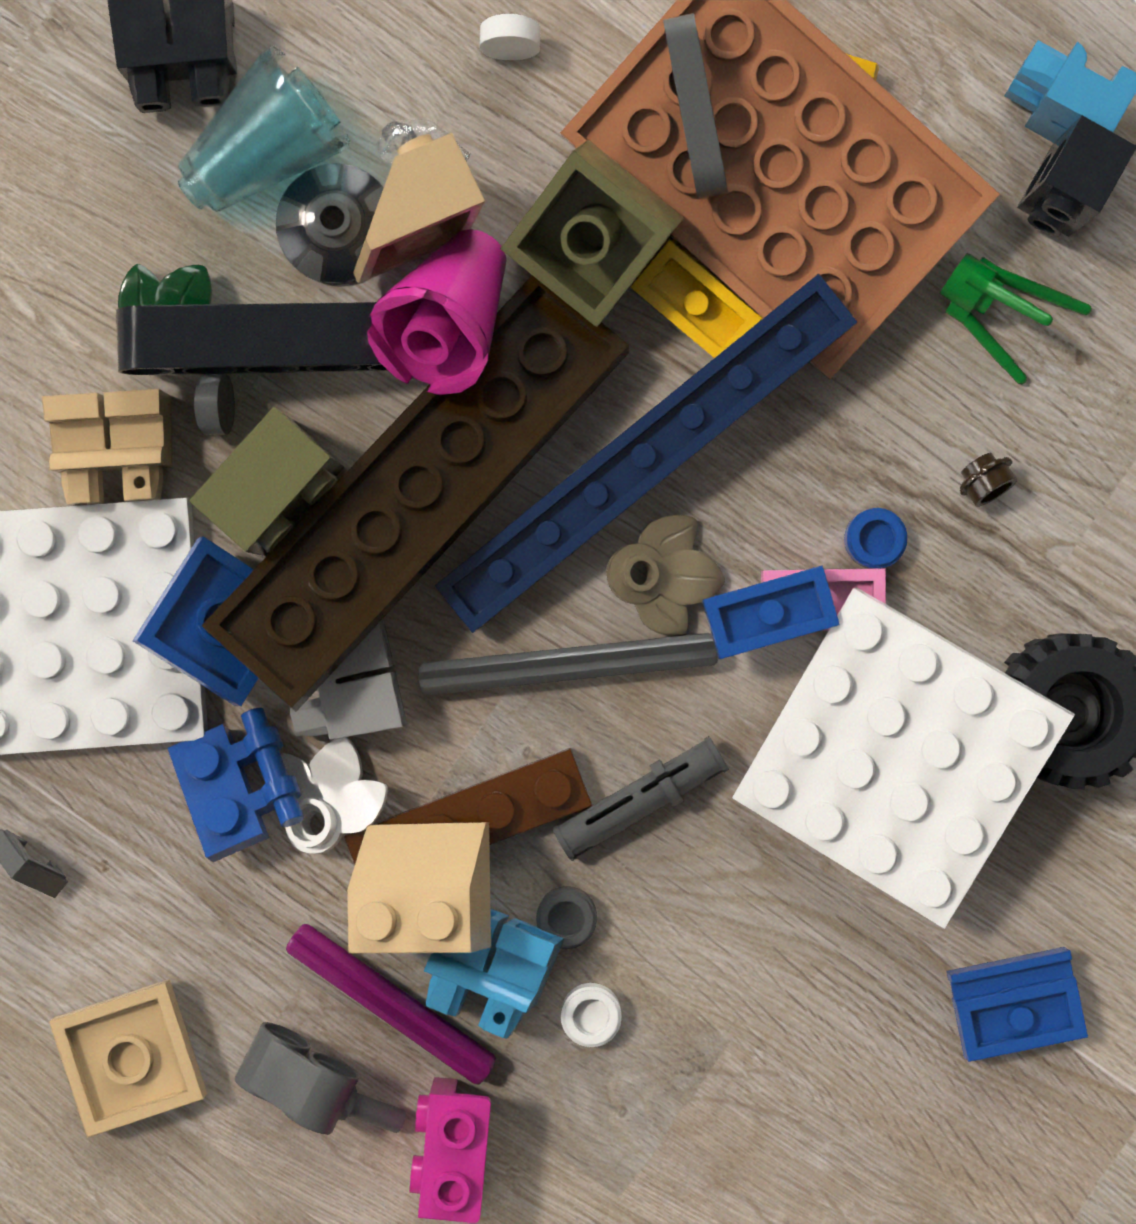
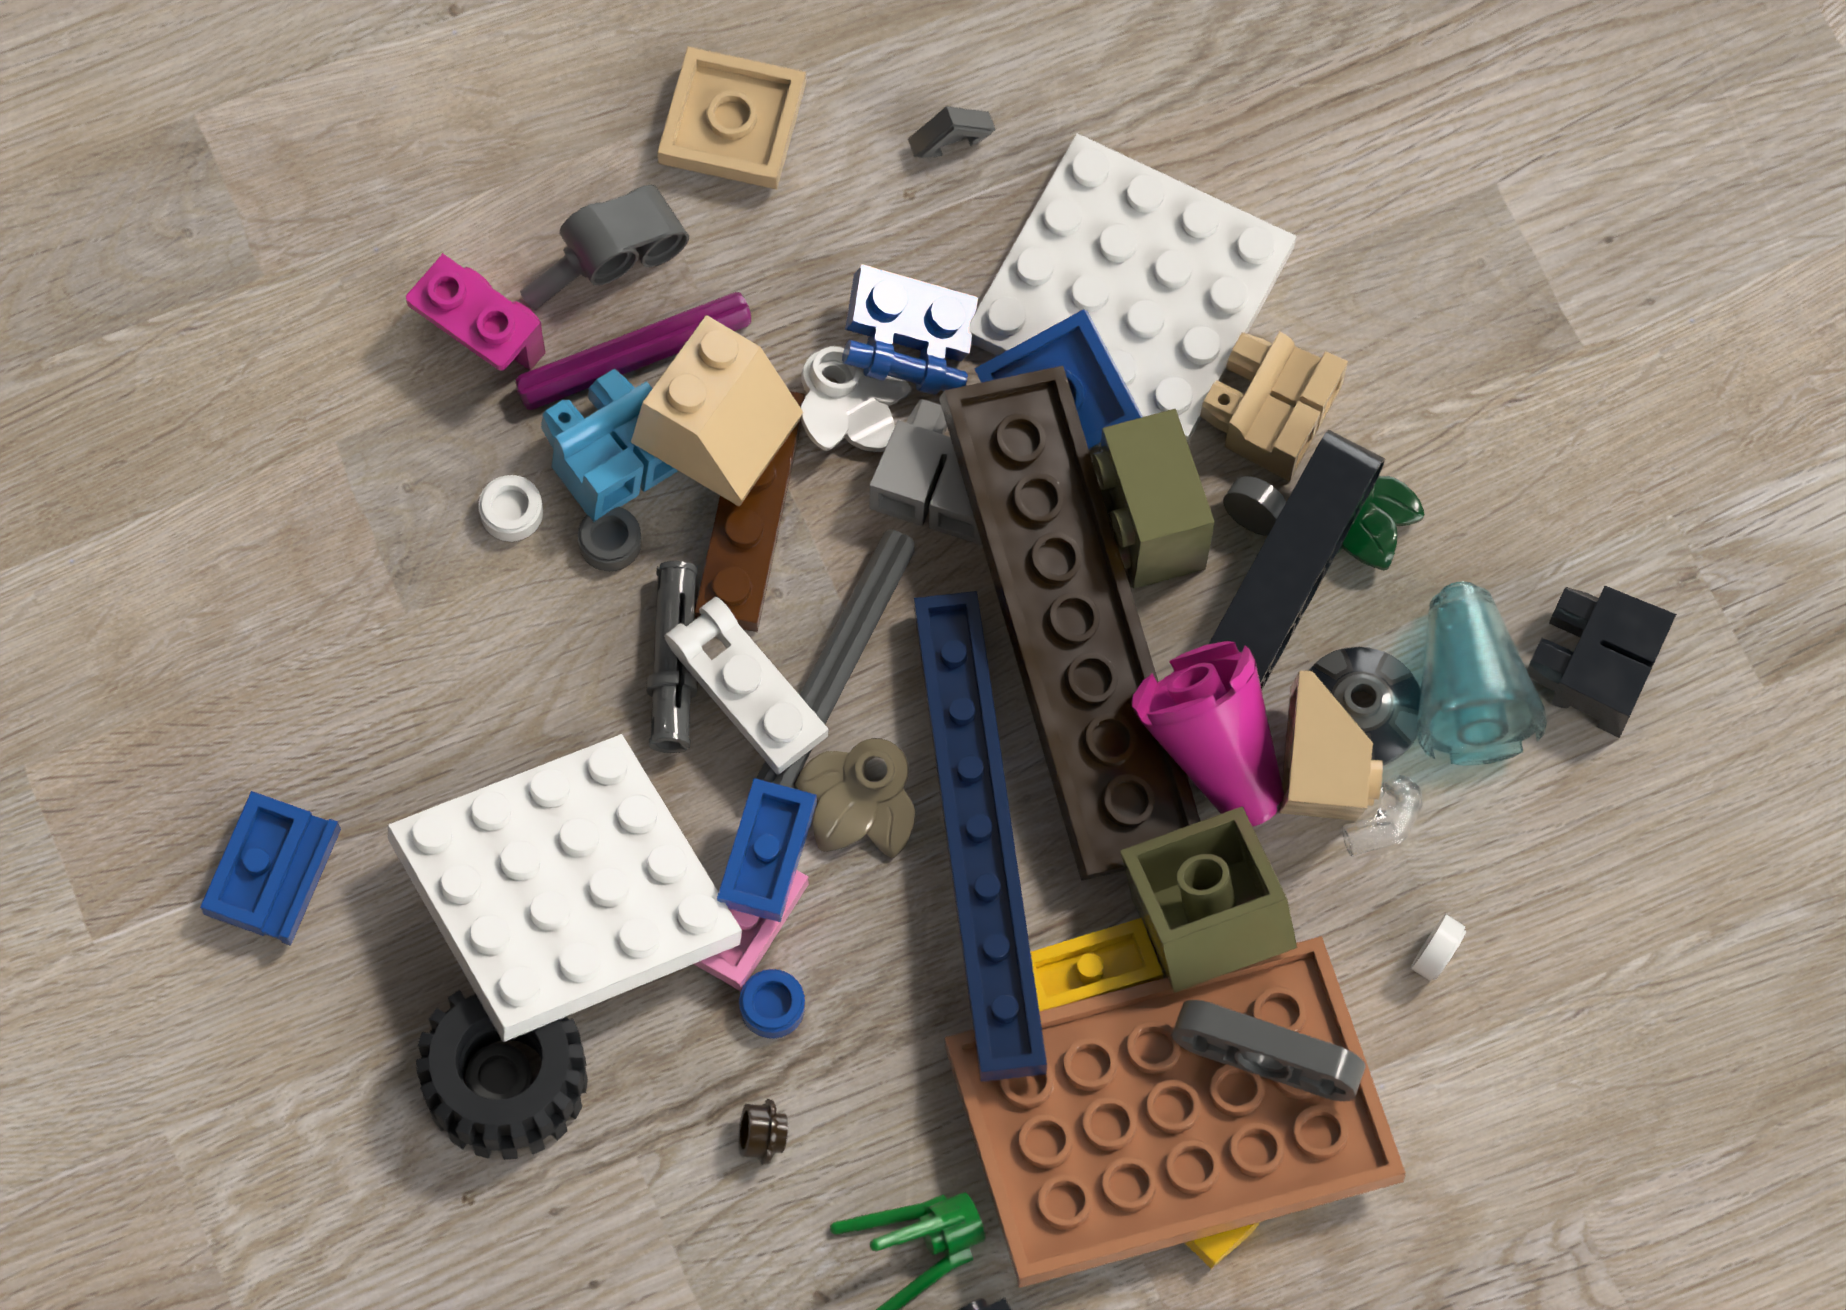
camera: 115 degrees right, 20 degrees down
none -> white plate [664,597,829,775]

